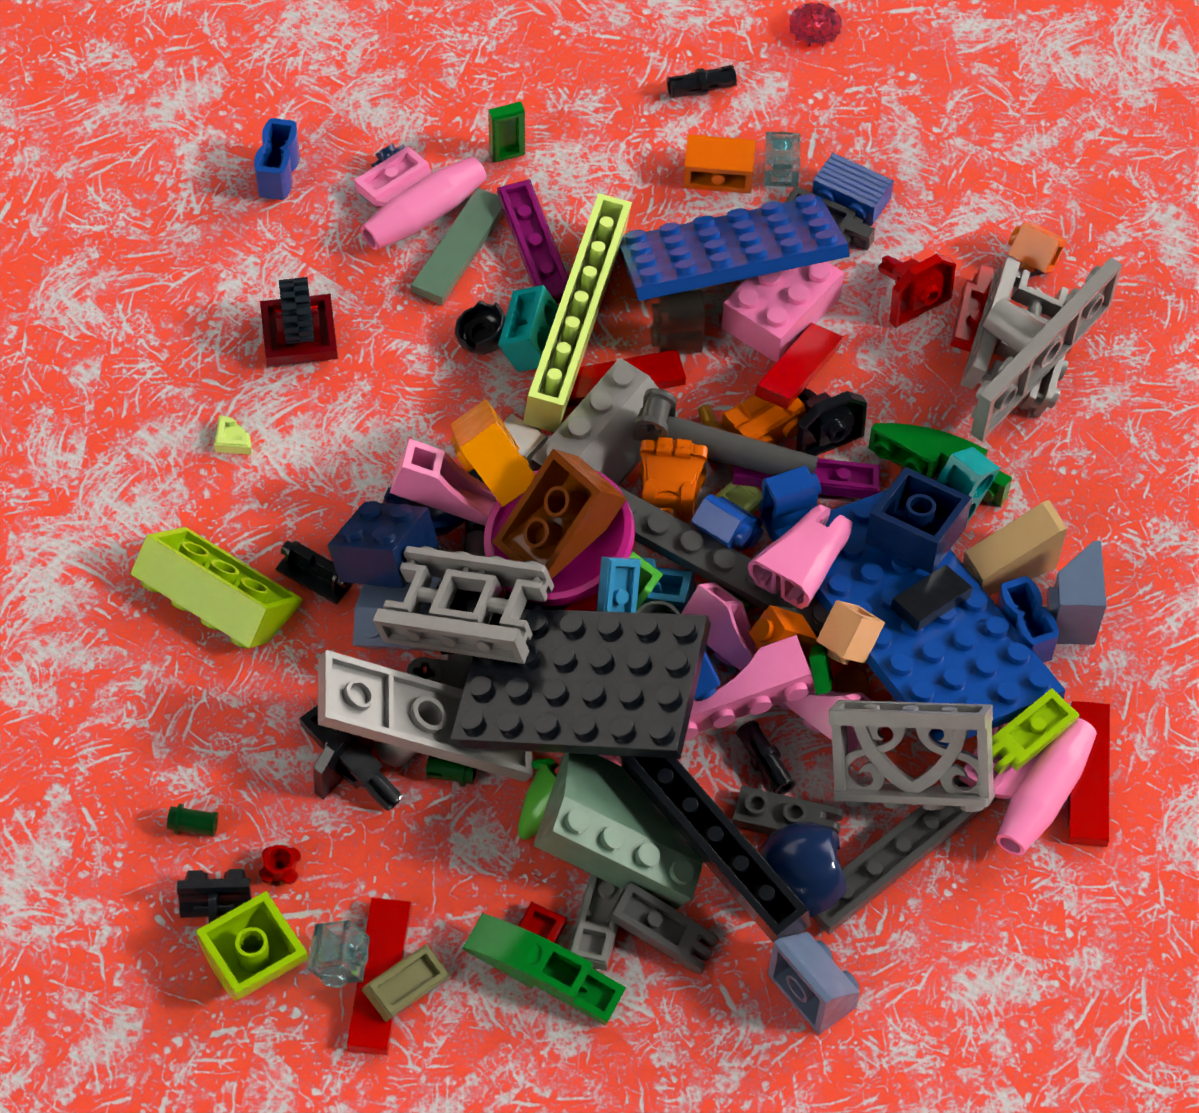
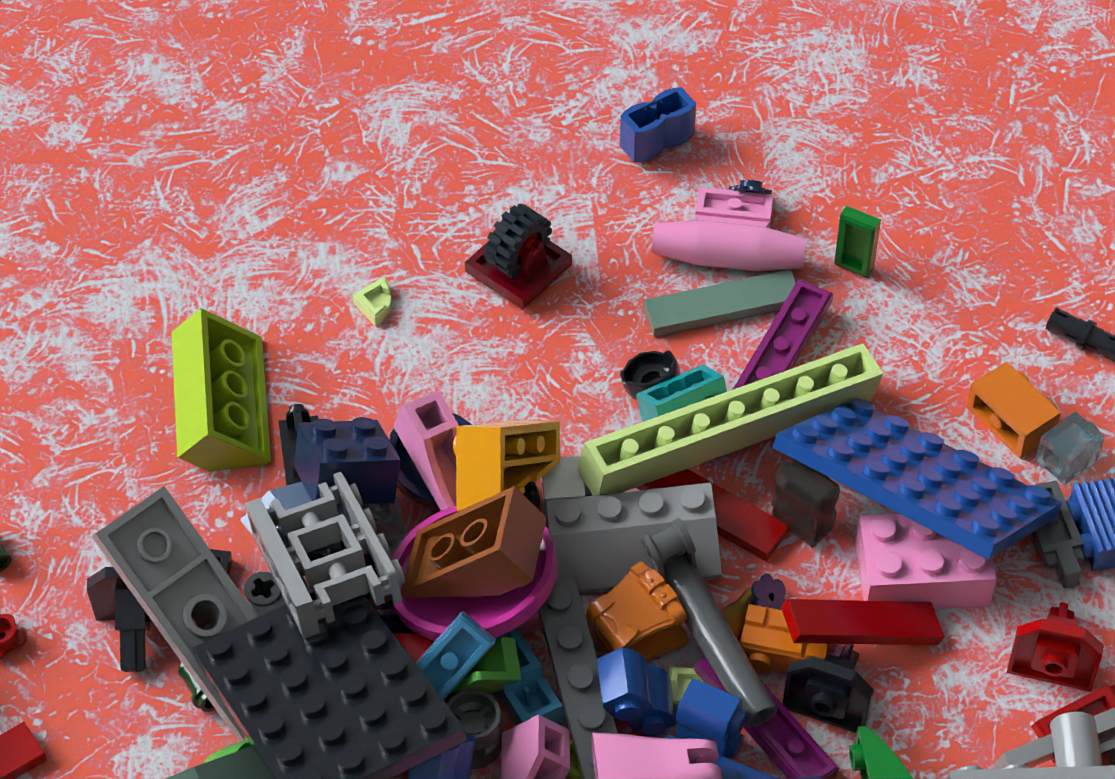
camera: 50 degrees right, 5 degrees down
none -> dark blue plant [751,574,786,610]

